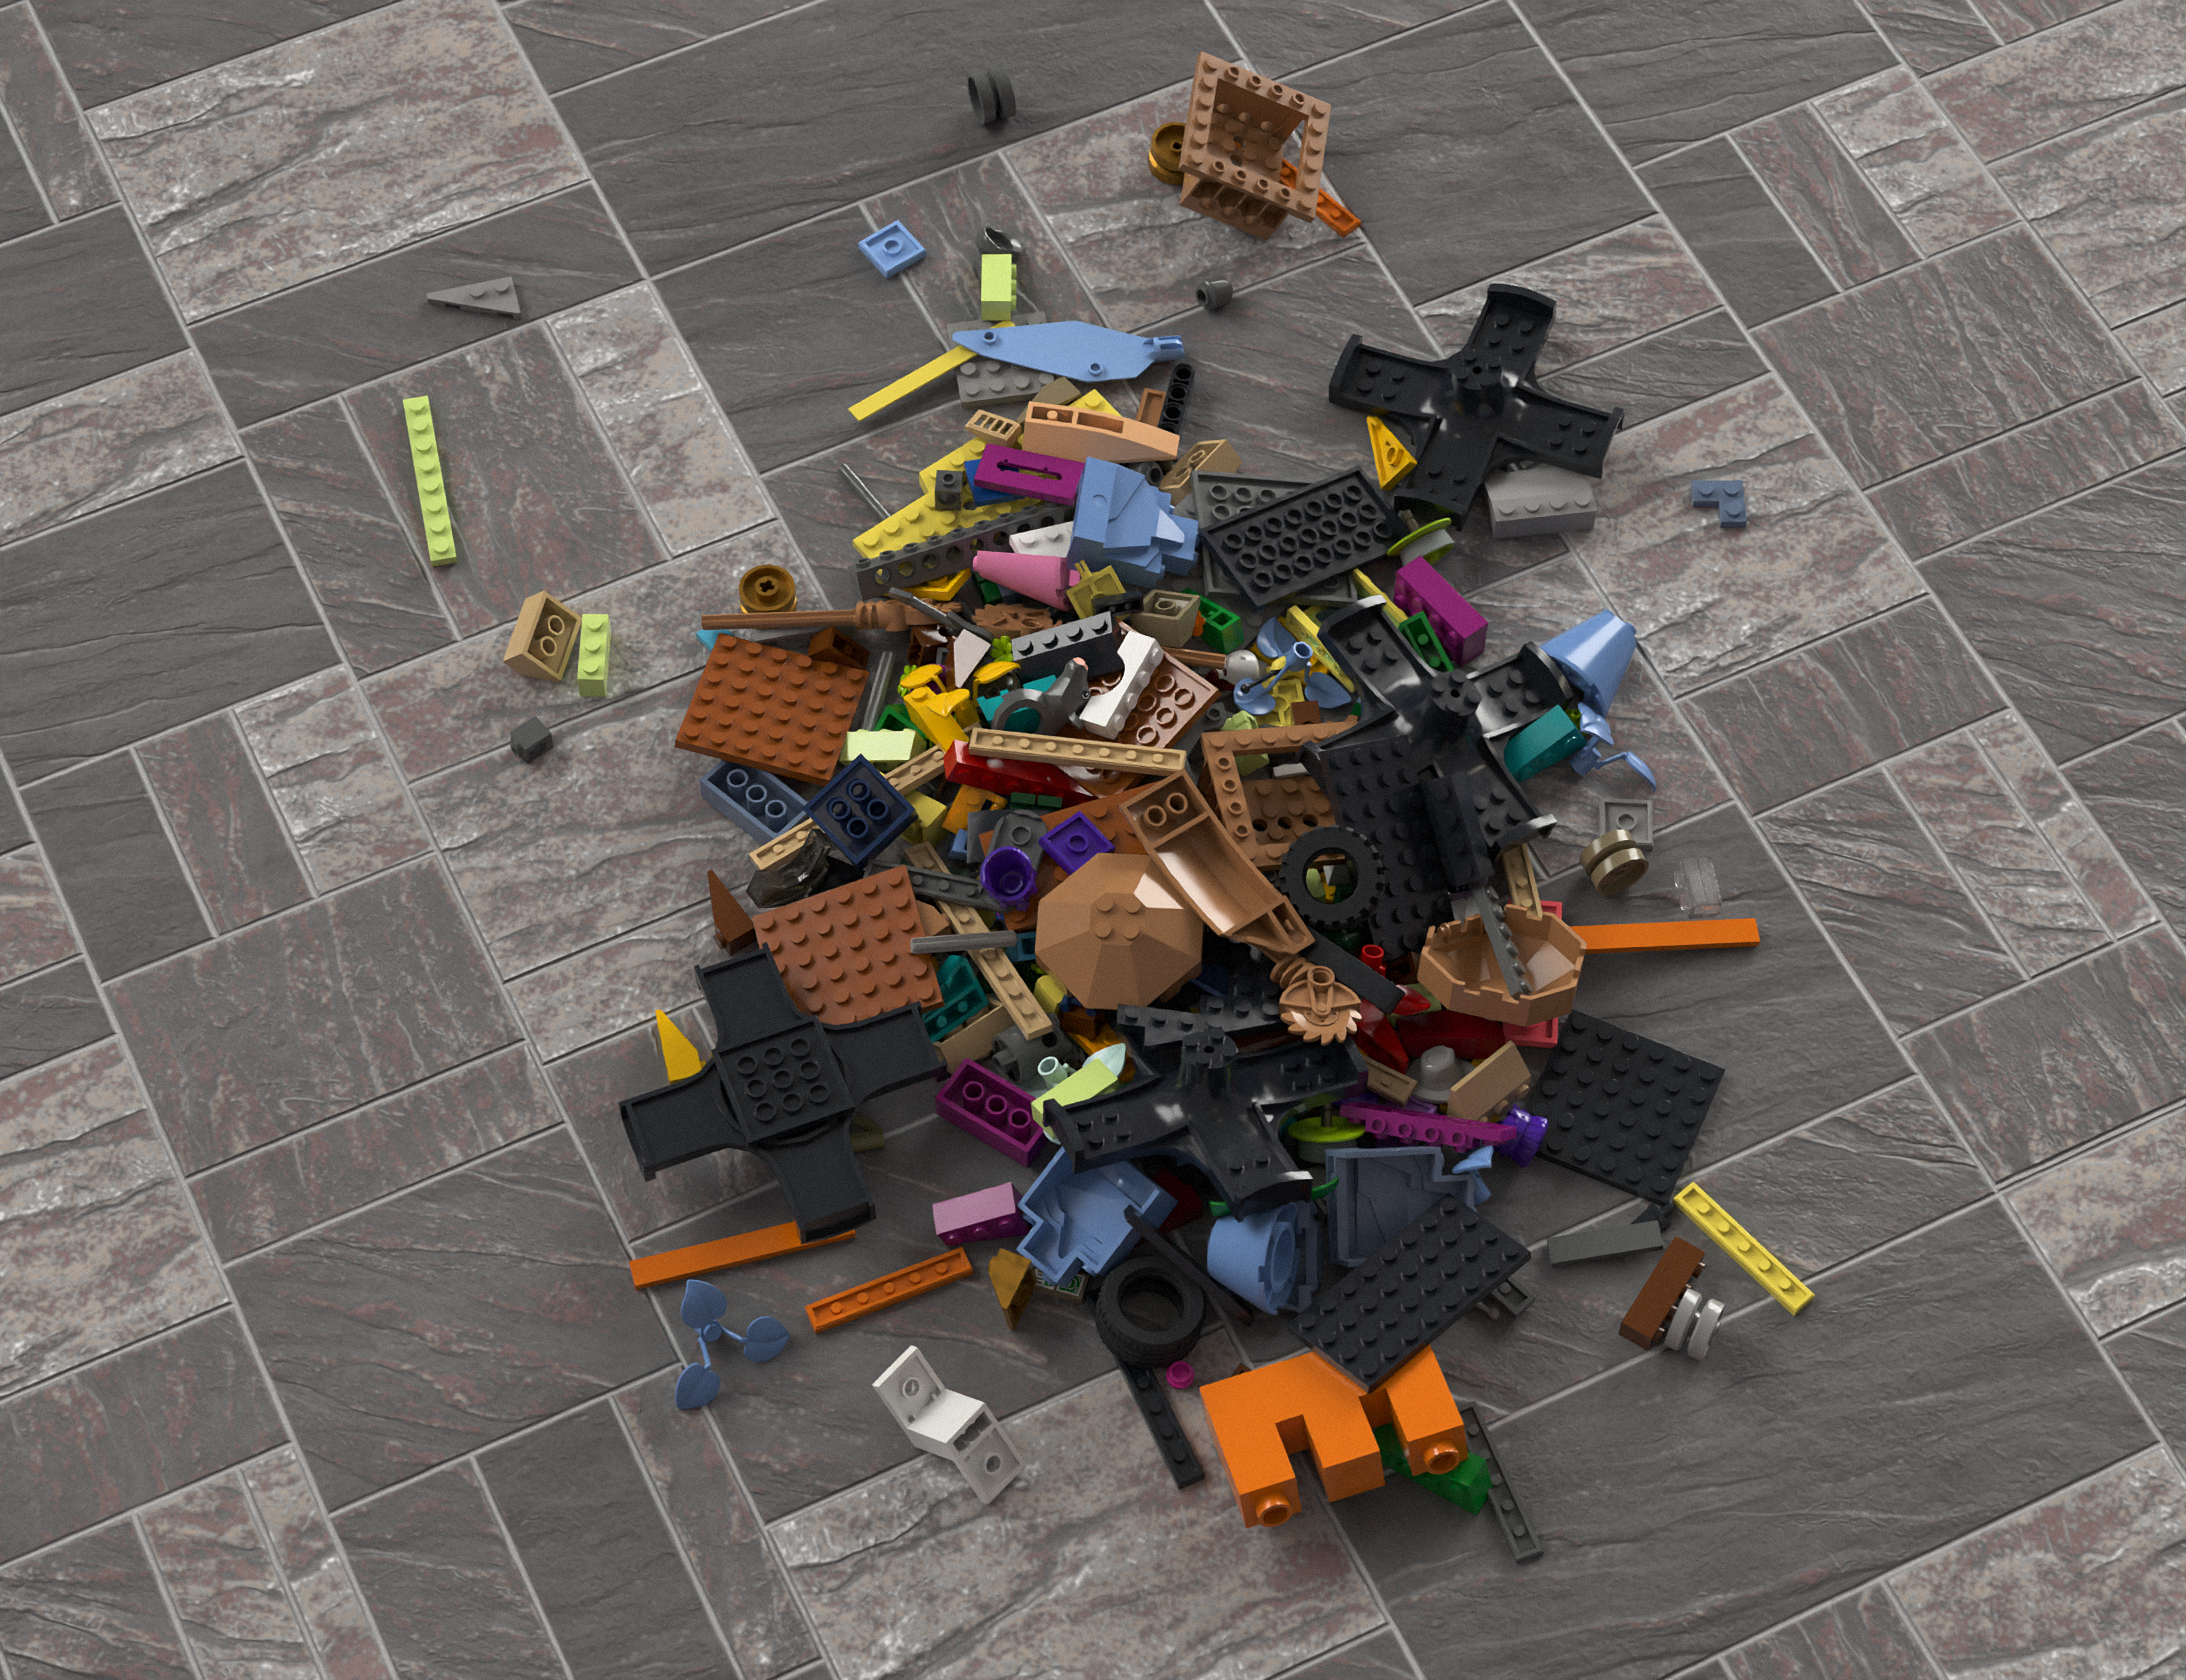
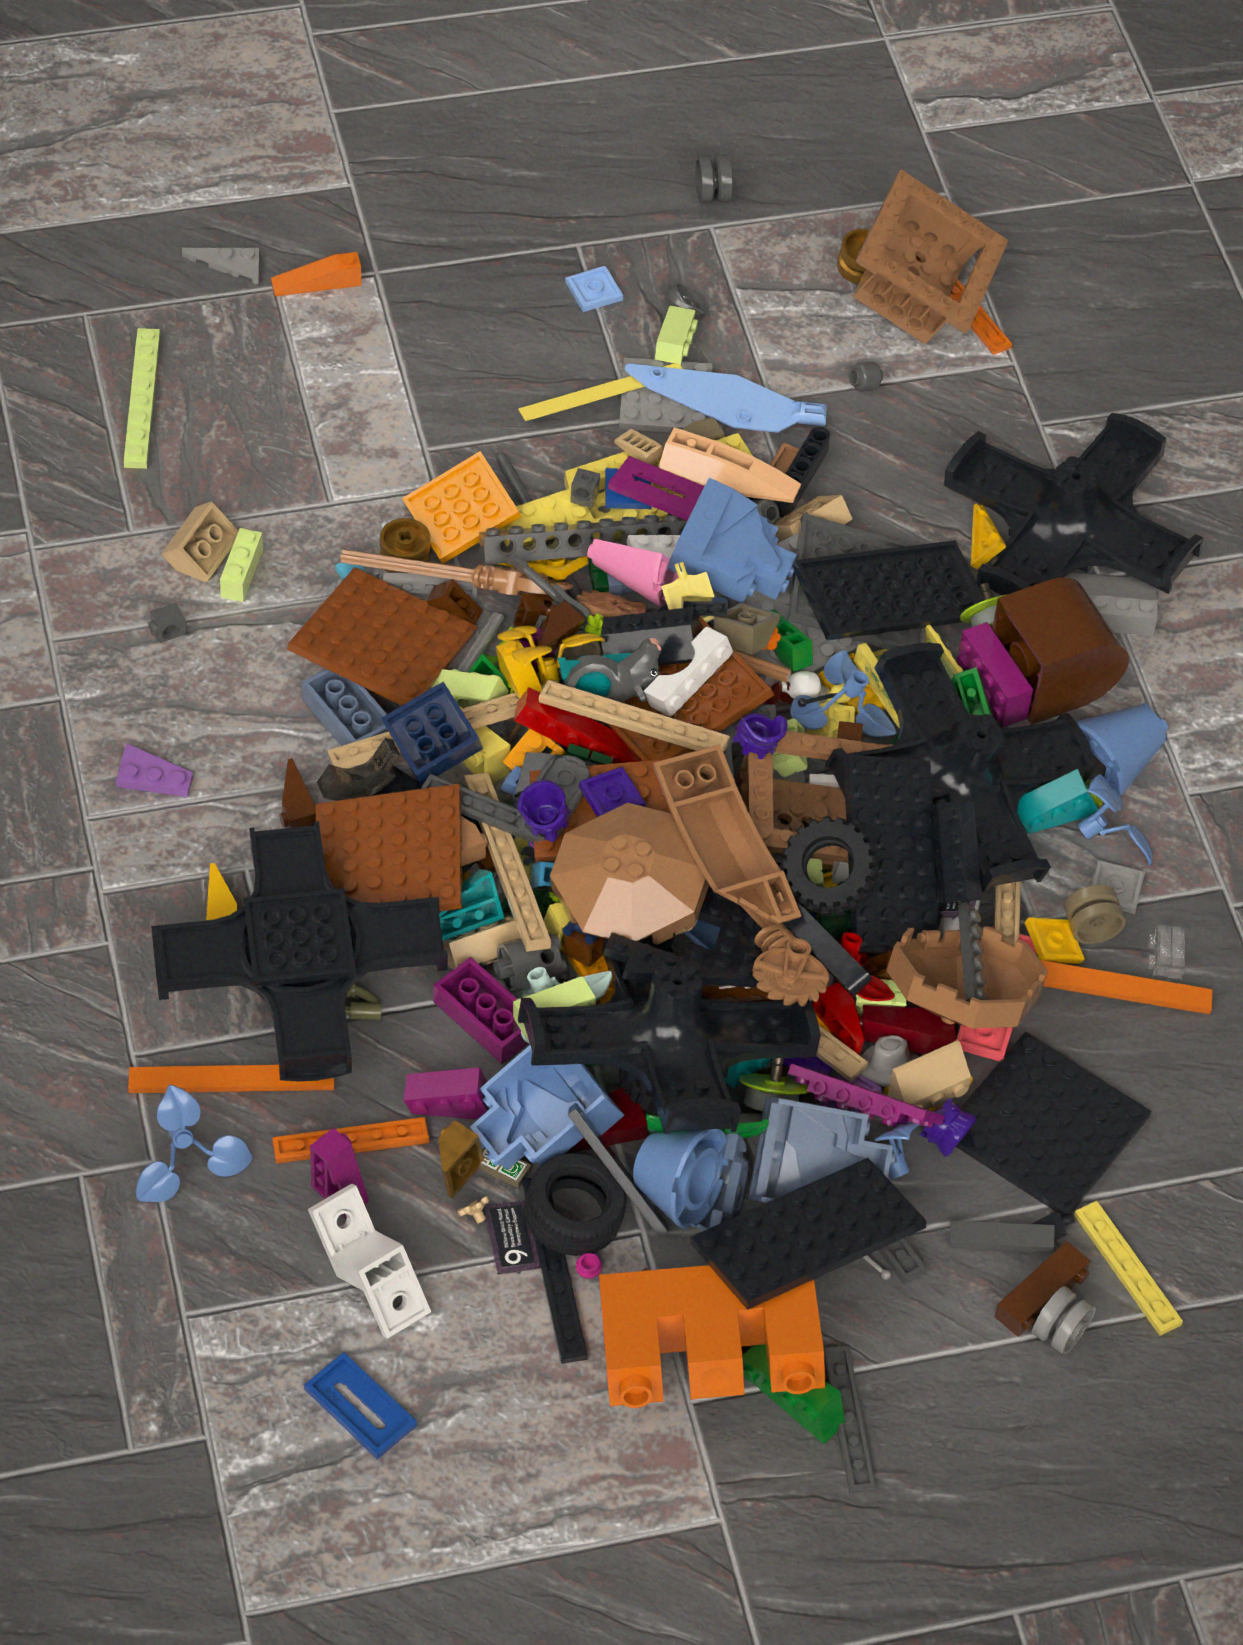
camera: 10 degrees right, 5 degrees down
light grey axle [910,930,1017,954] -> none
none -> medium lavender wing [116,743,193,797]
none -> orange wedge [271,252,361,296]
none -> blue piece [304,1352,417,1460]
none -> magenta wedge [310,1127,369,1219]
none -> light orange plate [402,451,522,564]
none -> tan plant [457,1196,489,1224]
none -> piece [484,1200,540,1275]
none -> dark purple hair [733,714,788,759]
none -> reddish brown brick [992,577,1129,725]
none -> yellow tile [1024,917,1085,964]

